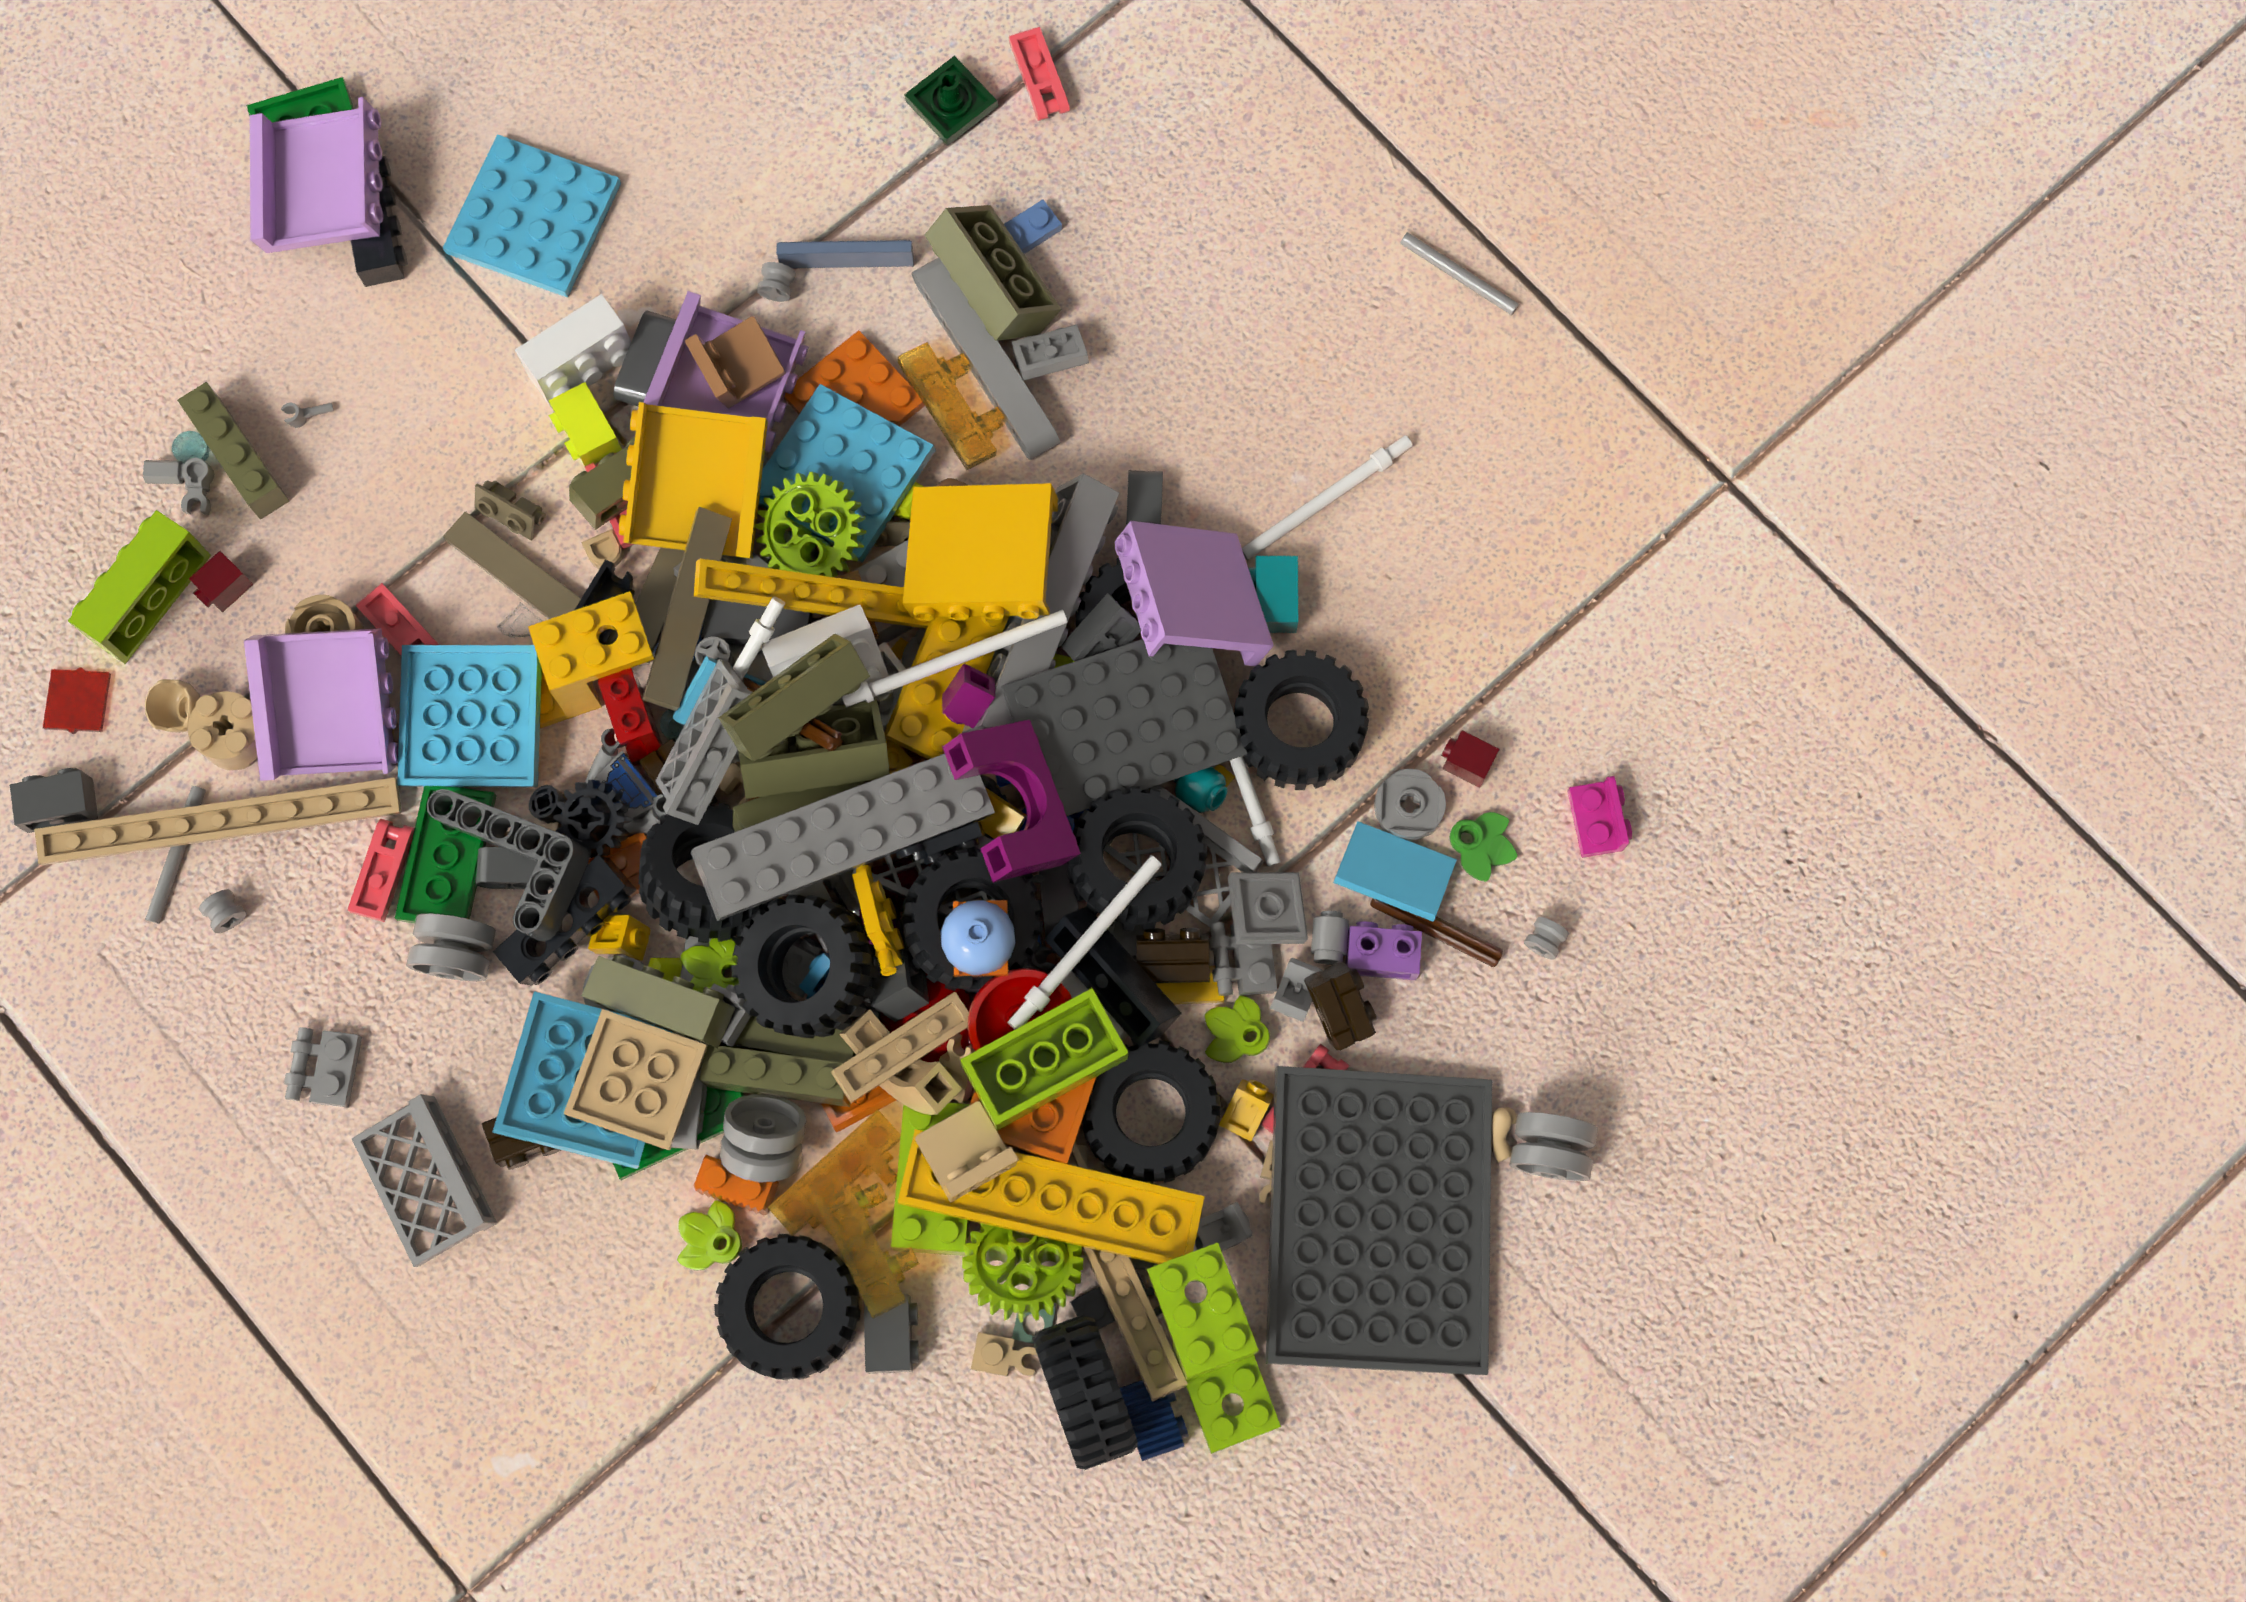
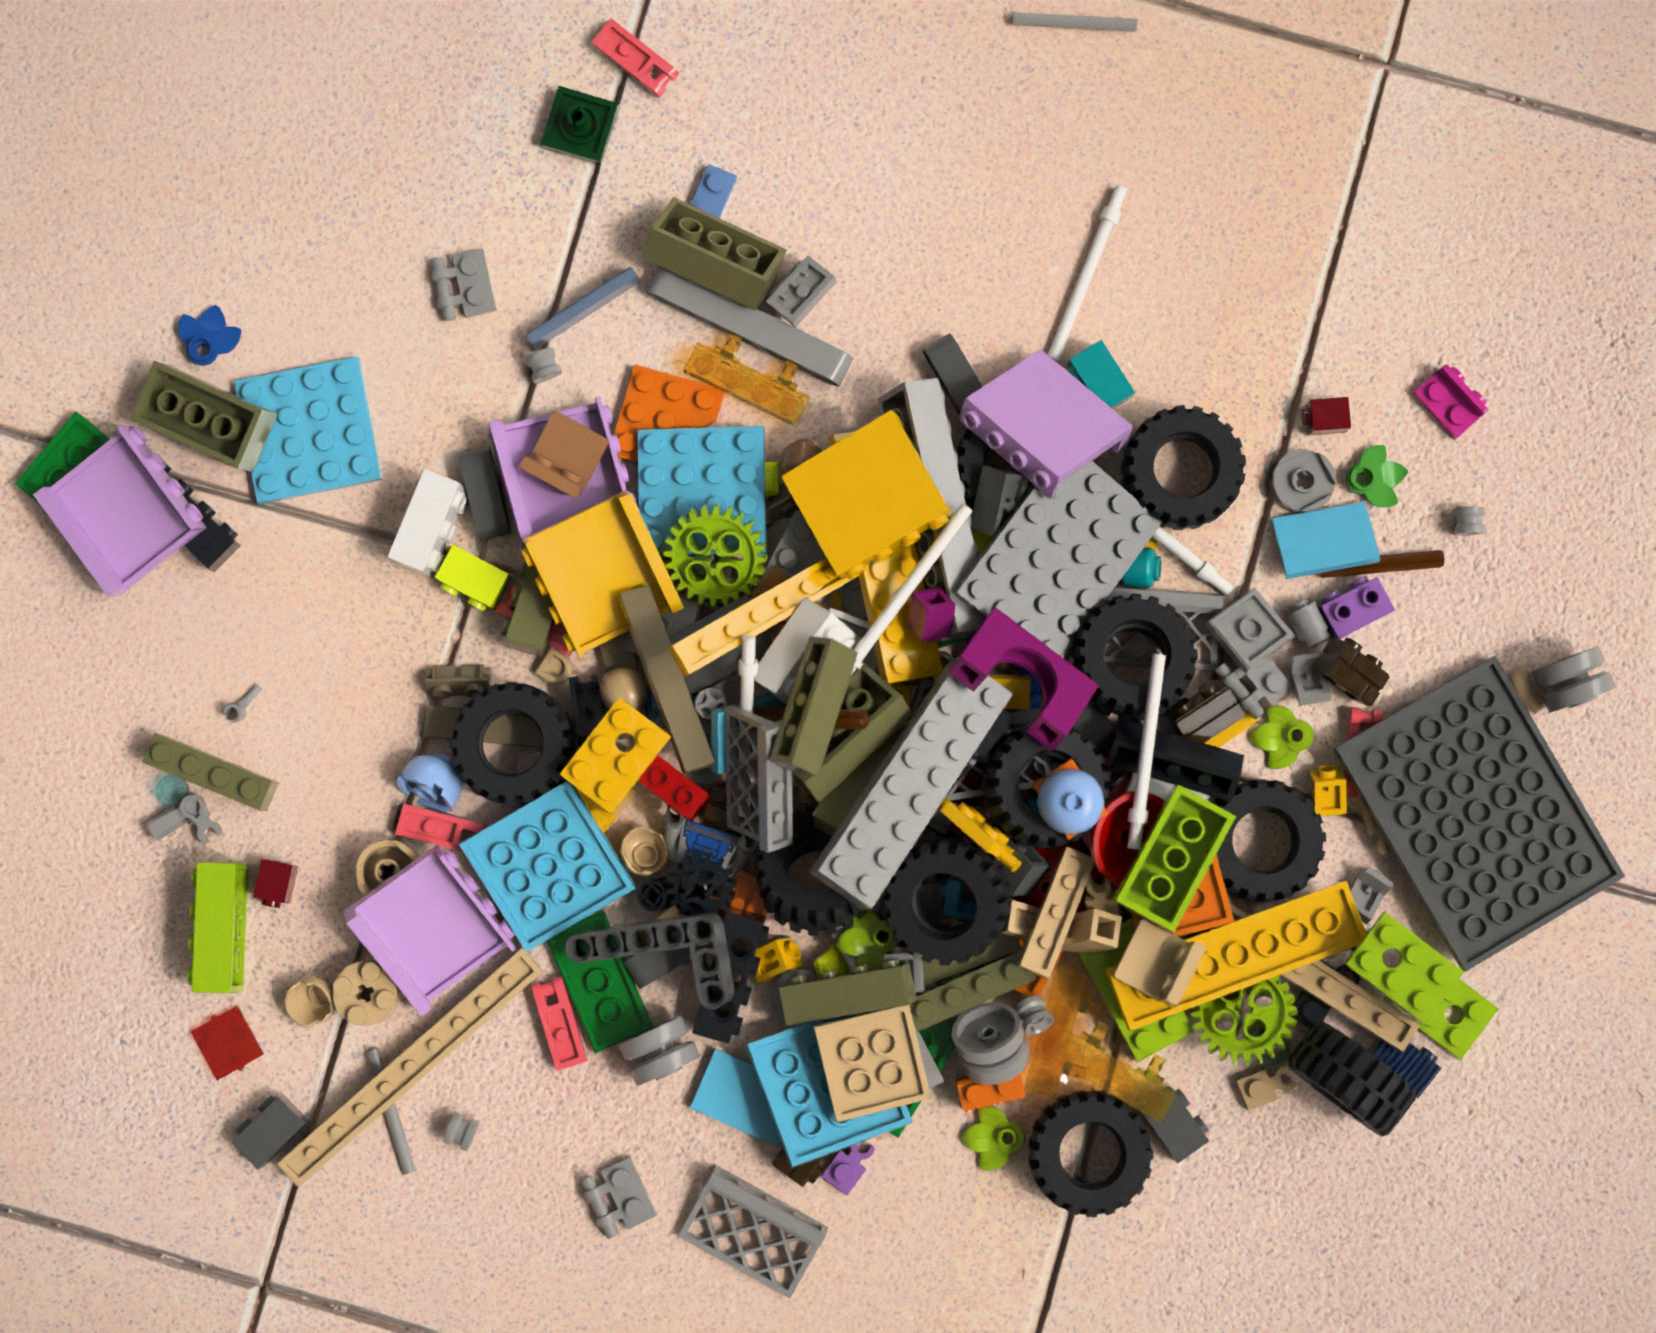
camera: 30 degrees left, 10 degrees up
none -> olive brick [130,361,277,472]
none -> blue plate [178,305,241,366]
none -> light blue cylinder [396,753,462,813]
none -> light grey plate [430,248,497,321]
none -> black tyre [449,682,575,805]
none -> tan hair [599,667,649,713]
none -> tan hair [620,826,668,877]
none -> medium azure tile [690,1049,780,1147]
none -> medium lavender plate [821,1144,875,1195]
none -> light grey wheel [1015,995,1054,1036]

